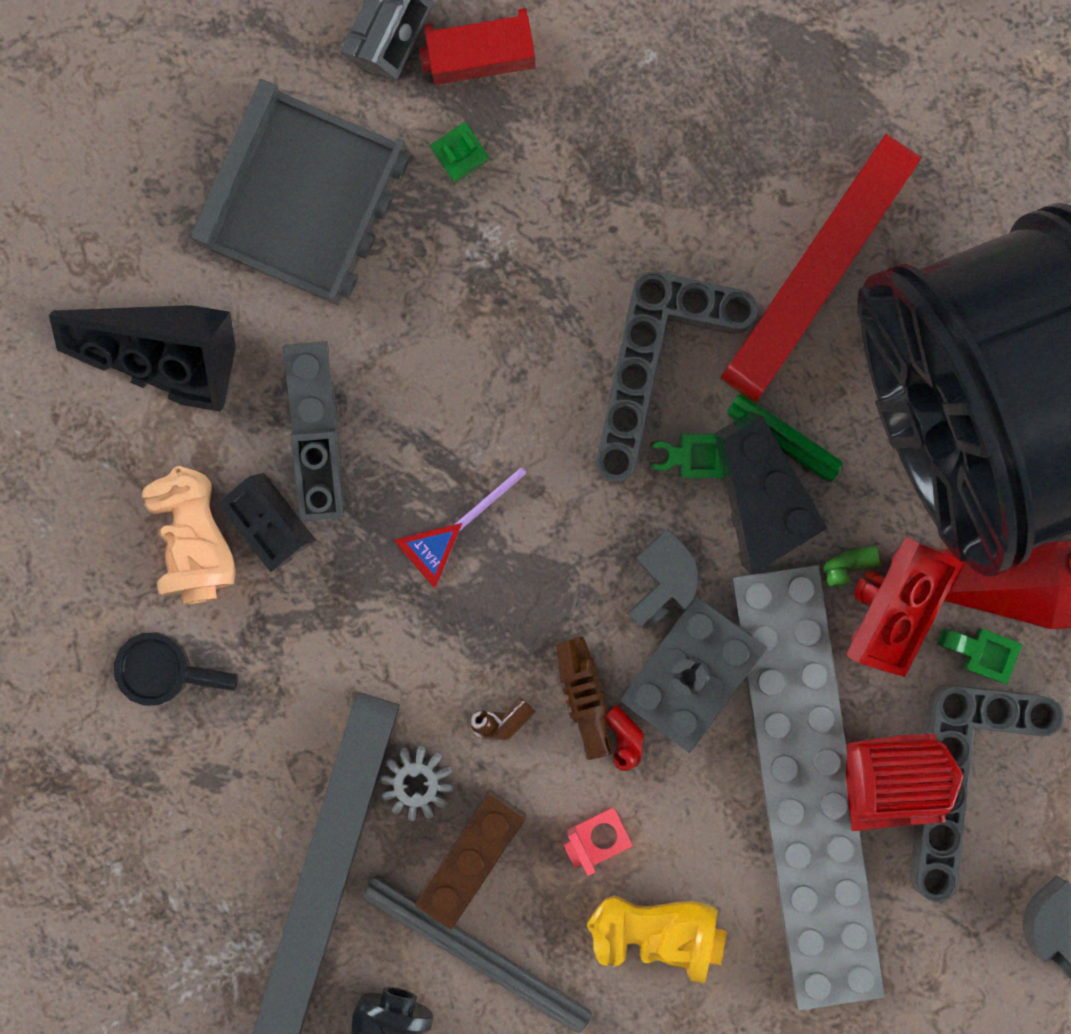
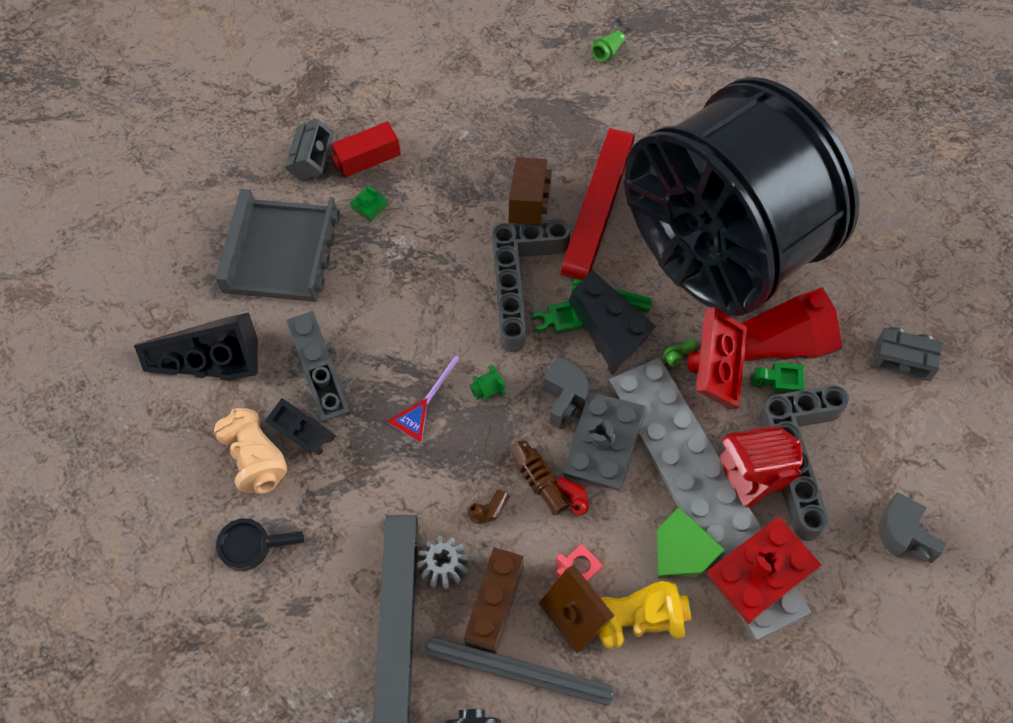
camera: 15 degrees left, 25 degrees down
none -> green brick [470,365,506,403]
none -> reddish brown brick [508,157,552,225]
none -> reddish brown plate [539,565,614,654]
none -> bright green slope [657,508,725,578]
none -> red plate [706,516,822,624]

